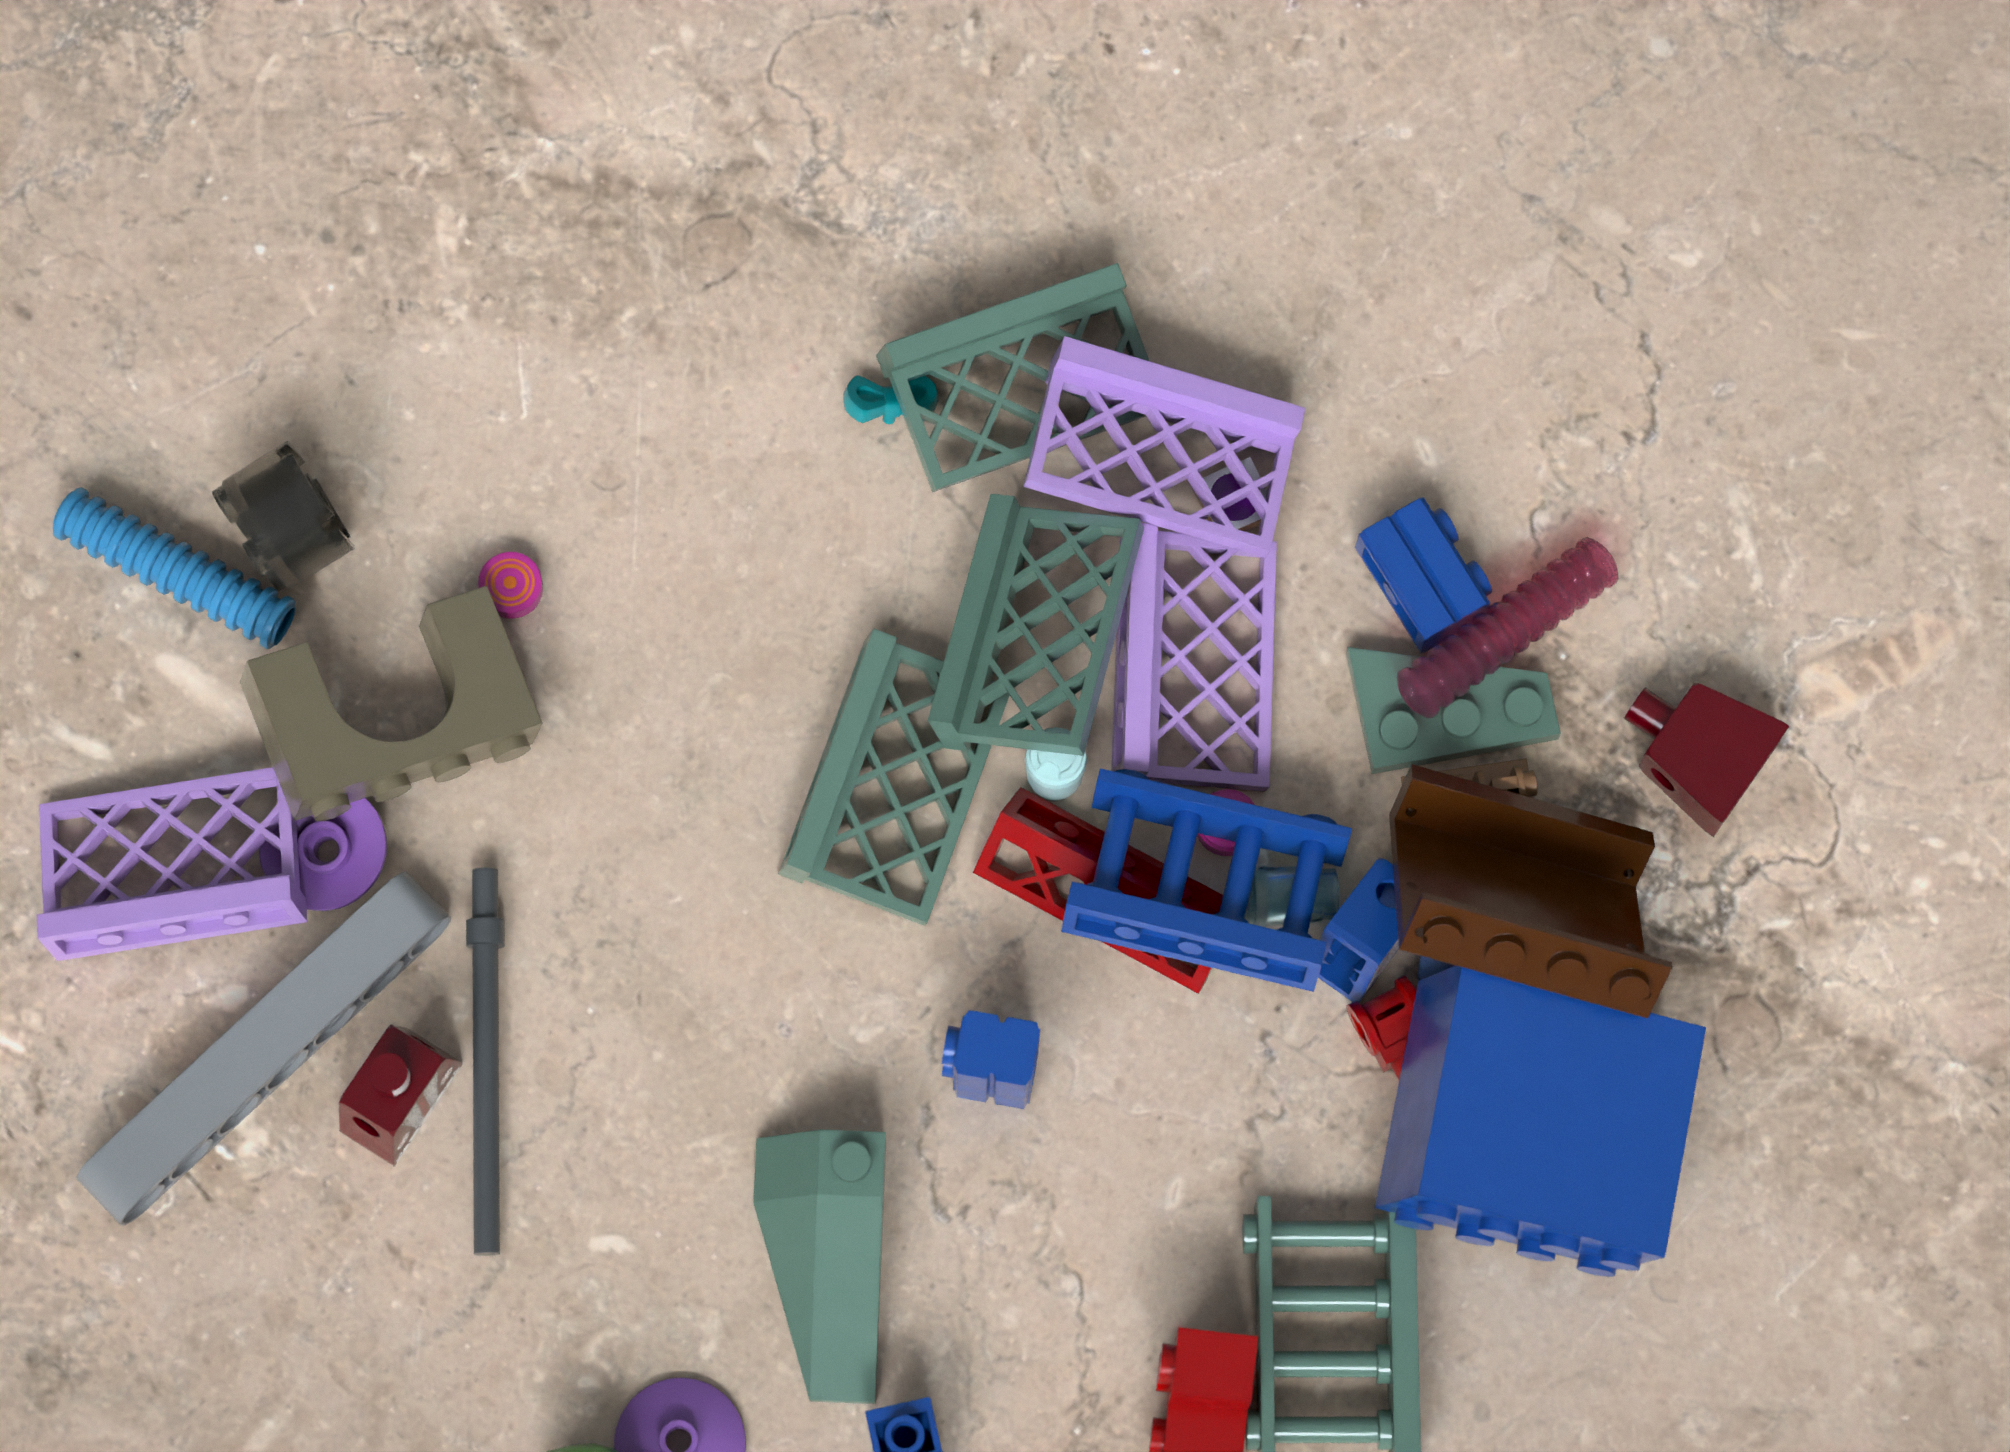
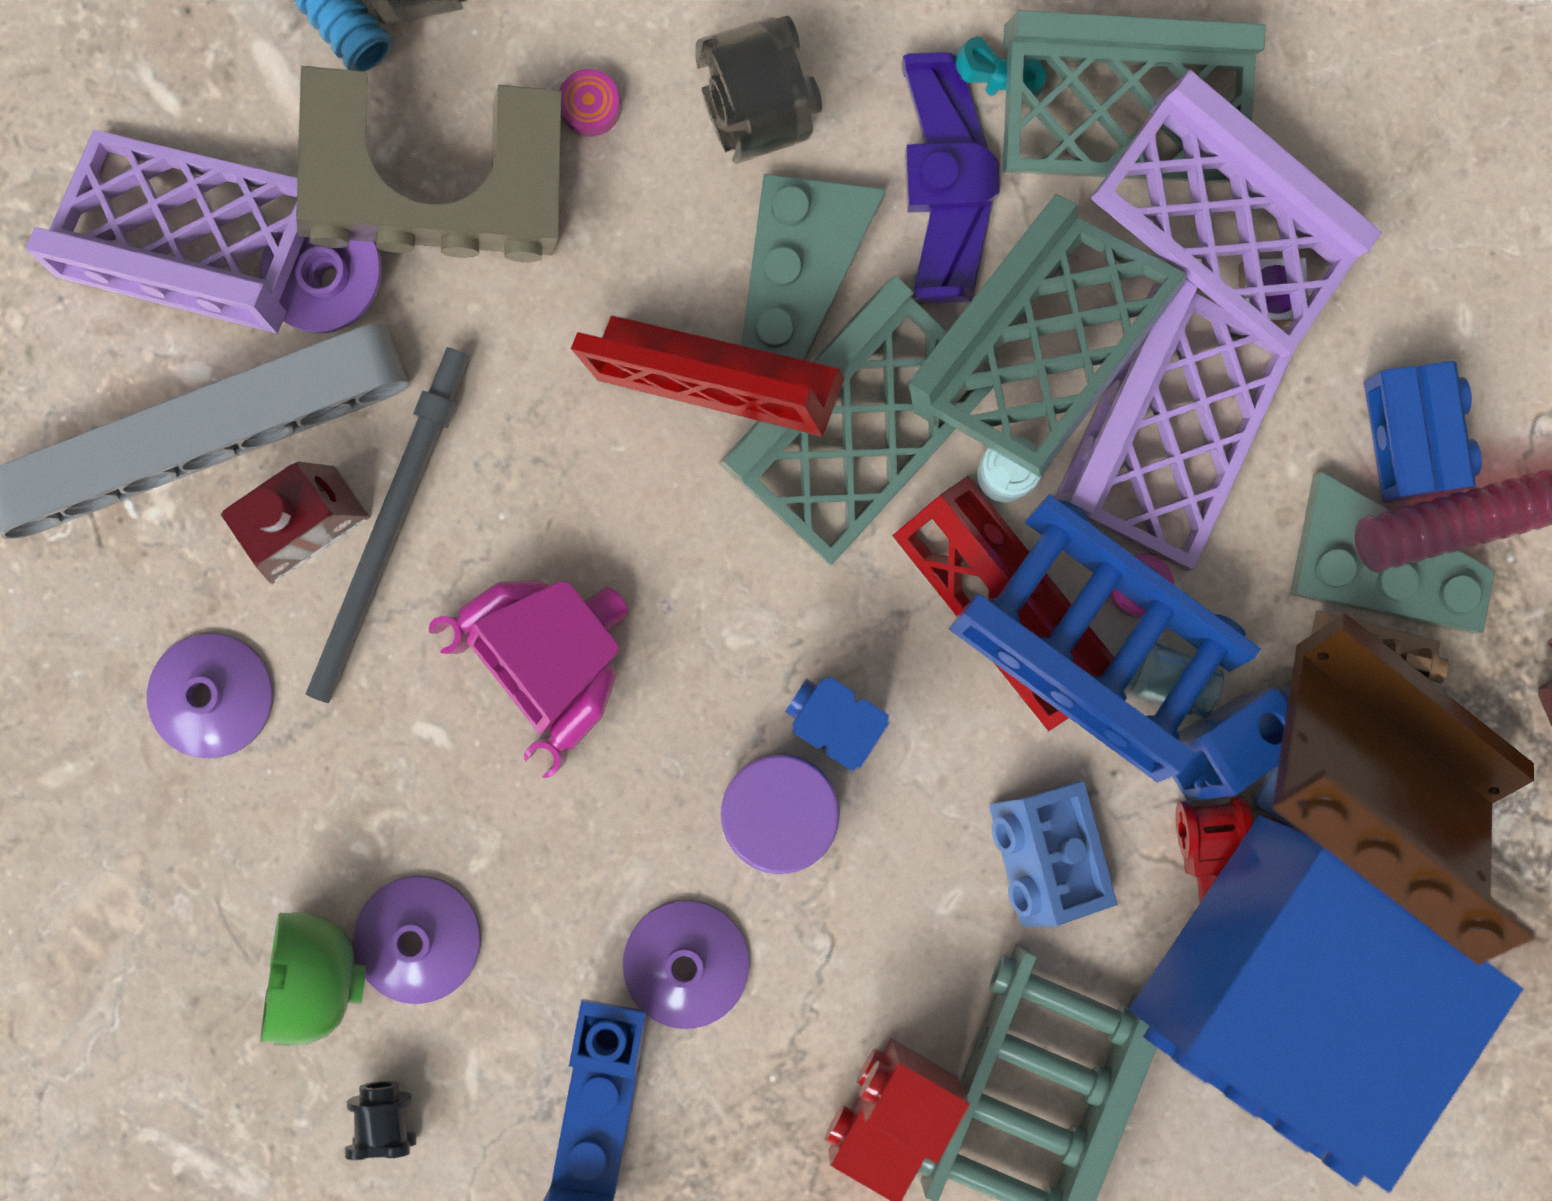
camera: 30 degrees right, 10 degrees up
sand green wedge [753,1130,886,1404] -> none
none -> medium lavender dish [147,634,273,758]
none -> dark pink torso [429,580,629,778]
none -> red fence [570,315,844,437]
none -> medium lavender dish [623,900,749,1029]
none -> clear smoke brick [695,15,822,164]
none -> medium lavender head [721,754,840,874]
none -> sand green wing [741,174,886,360]
none -> dark purple plate [901,52,1000,304]
none -> medium blue bracket [990,781,1118,927]

